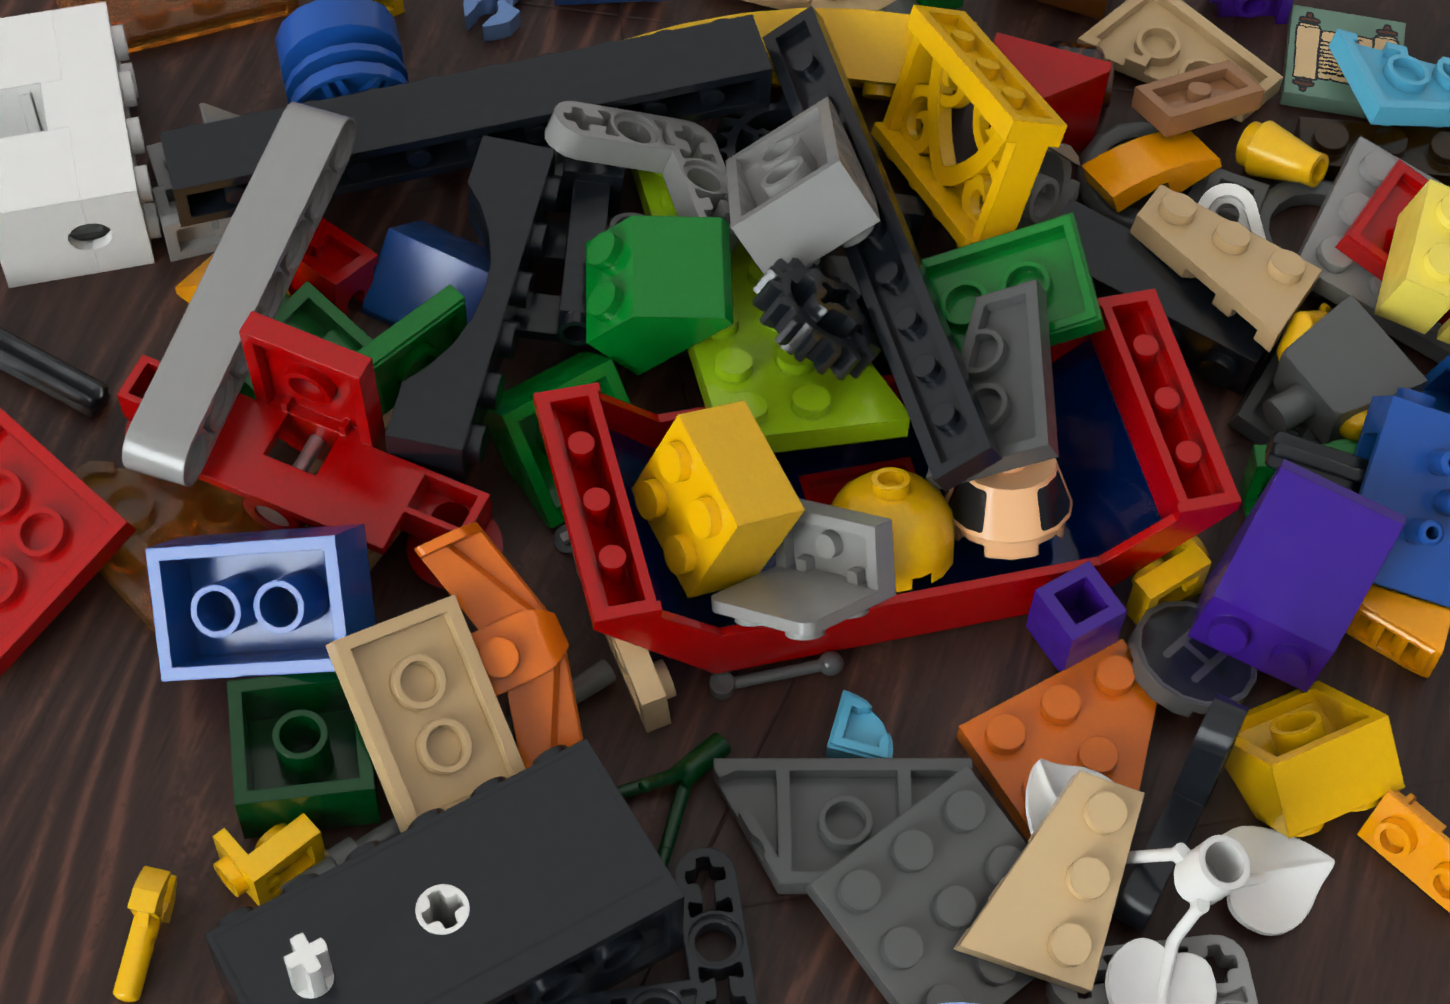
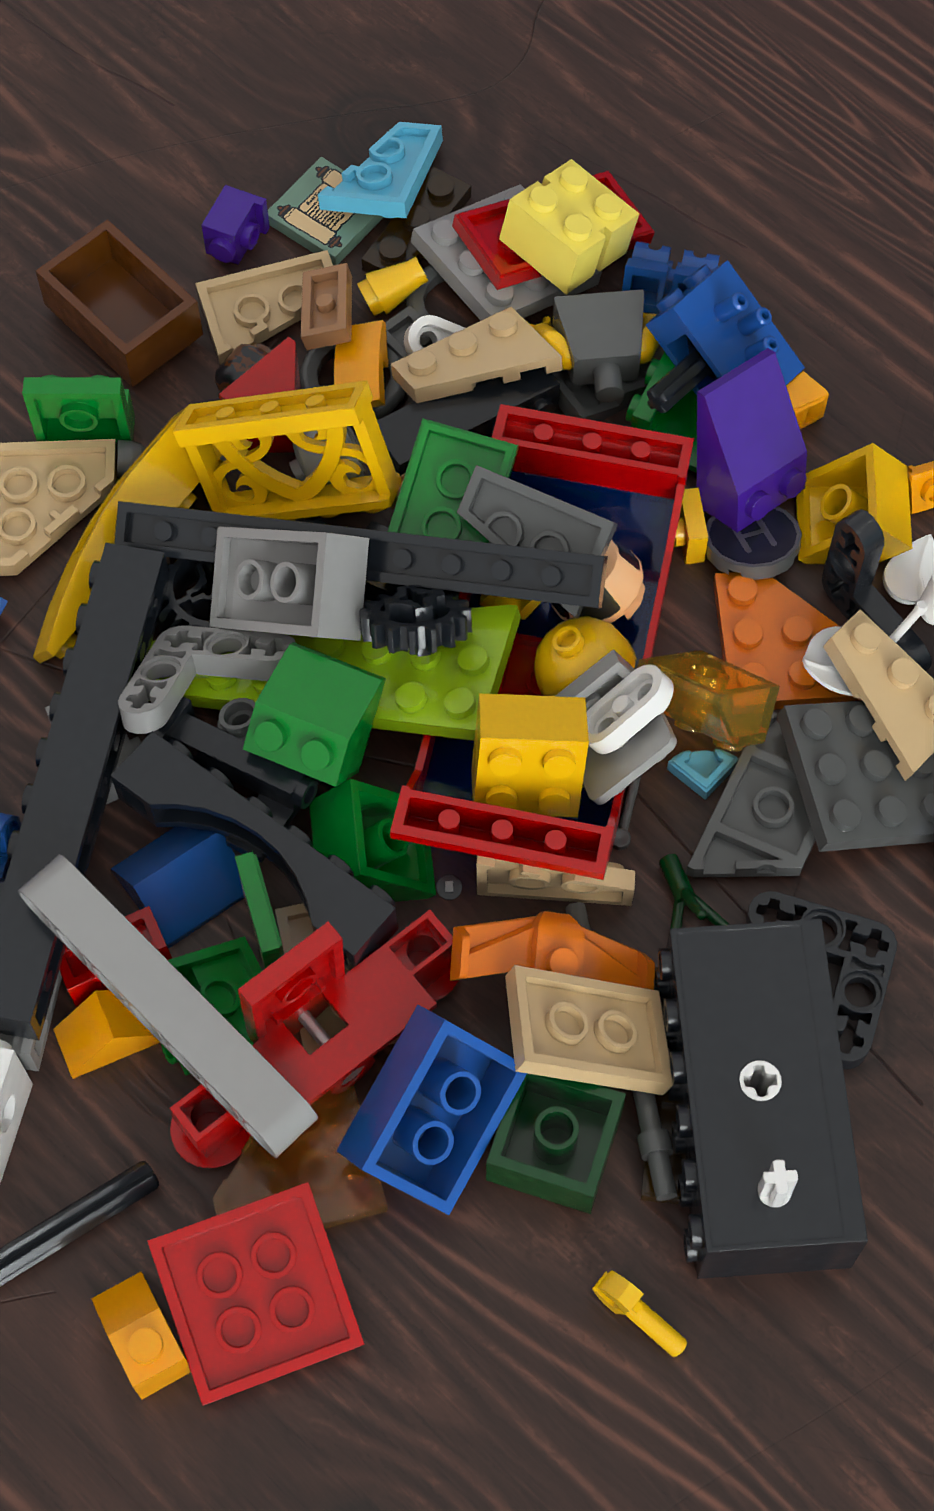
camera: 60 degrees left, 5 degrees up
yellow bracket [212,813,325,906] -> none
dark purple brick [1026,561,1127,672] -> none
none -> white plate [587,664,674,754]
none -> clear yellow slope [637,650,780,751]

